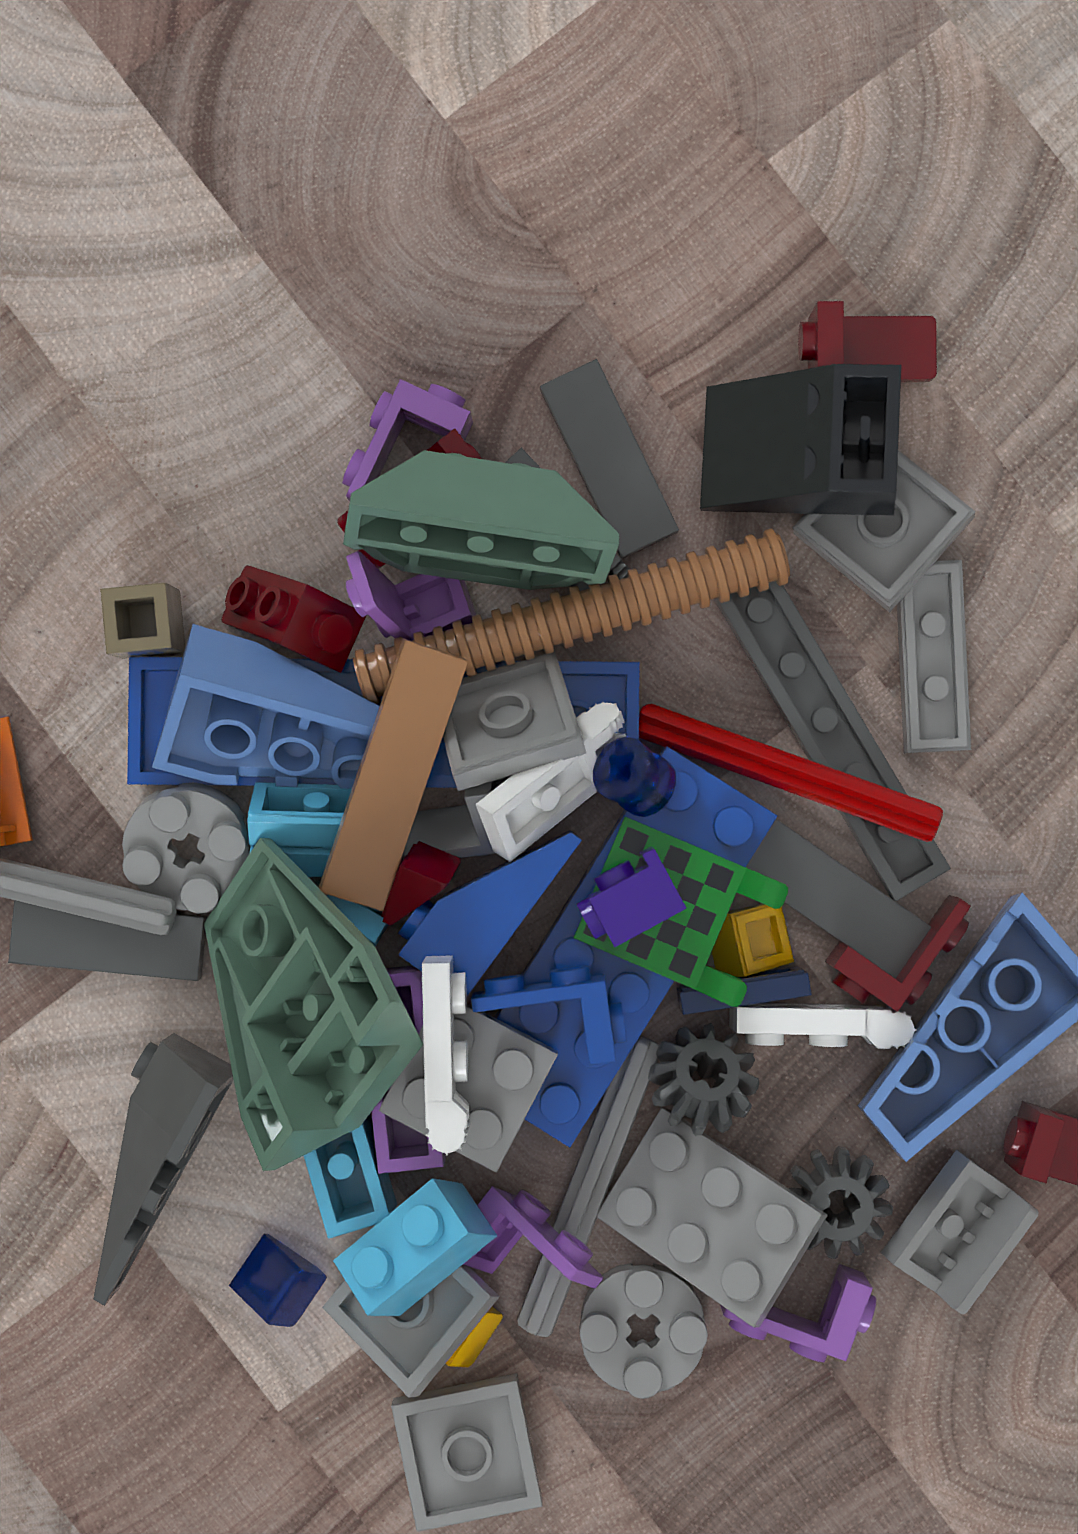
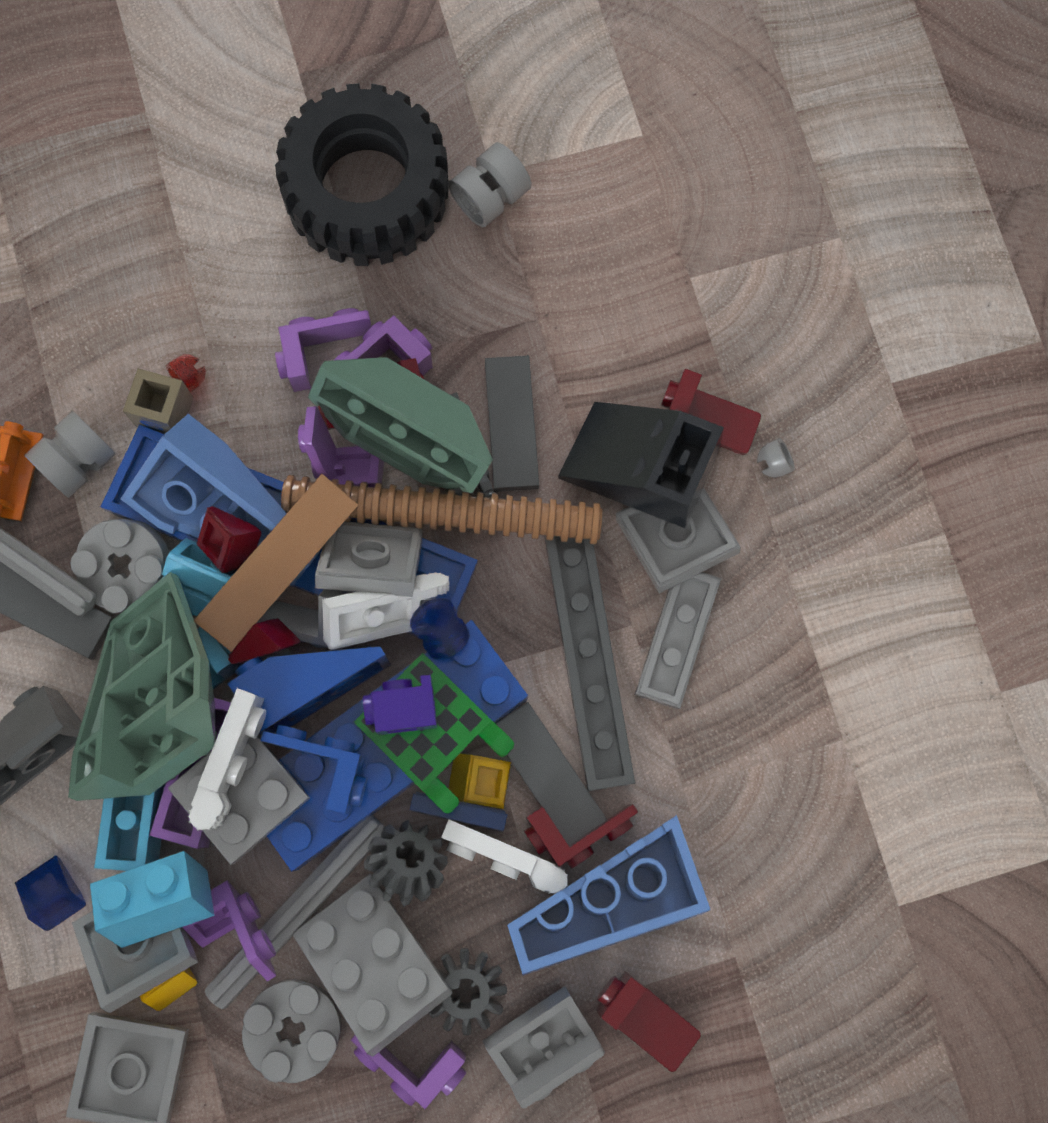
camera: 15 degrees right, 10 degrees down
dark red bracket [221,565,367,673] -> none
red axle [639,703,943,842] -> none
none -> light grey wheel [24,410,116,498]
none -> clear red hinge [166,354,206,393]
none -> dark red slope [197,506,262,573]
none -> black tyre [275,83,449,266]
none -> medium lavender bracket [275,308,371,392]
none -> light grey wheel [448,142,532,227]
none -> light grey hinge [757,438,795,478]

